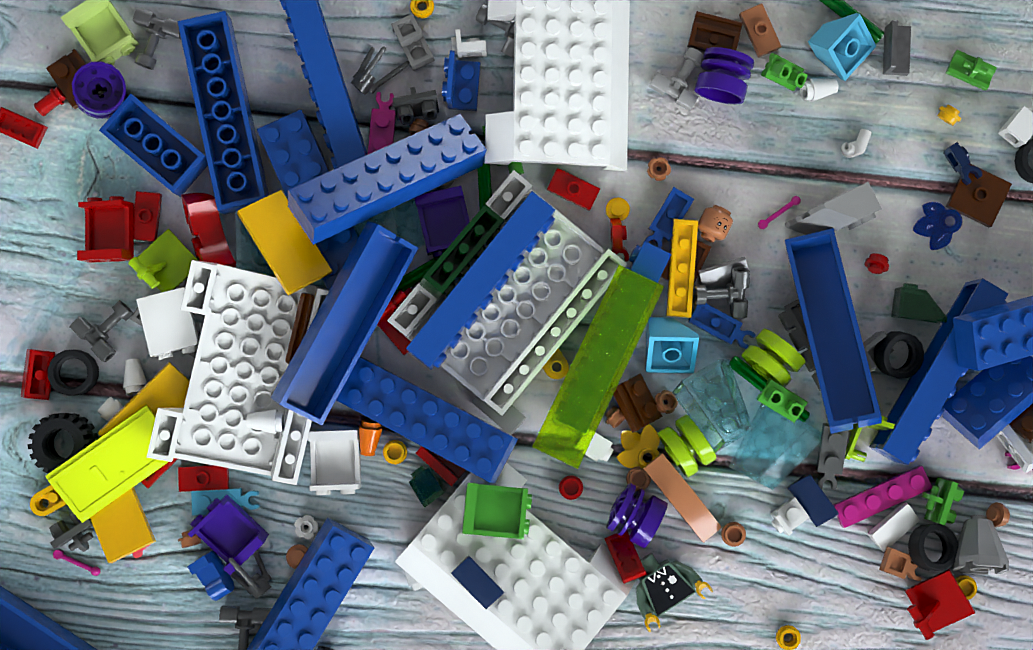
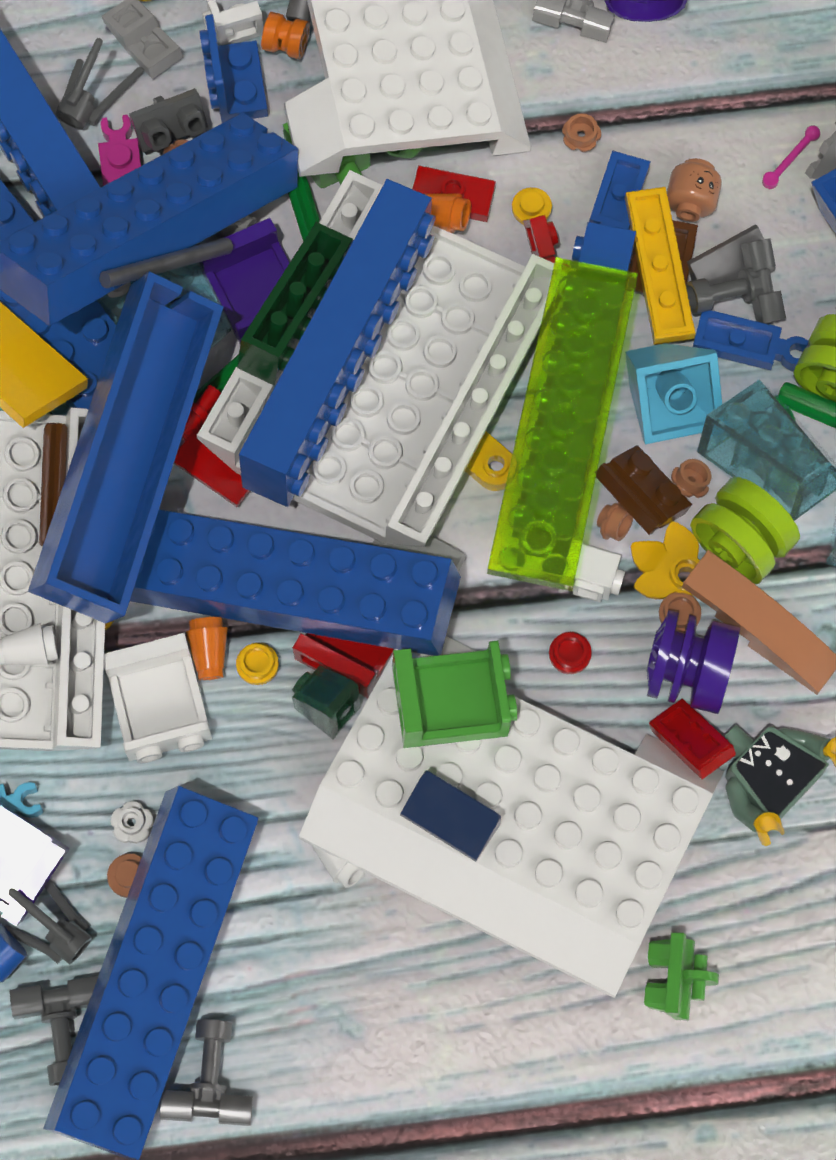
camera: 10 degrees left, 15 degrees down
none -> flat silver bar [100,238,233,288]
none -> orange wheel [261,12,310,59]
none -> orange cone [422,193,471,233]

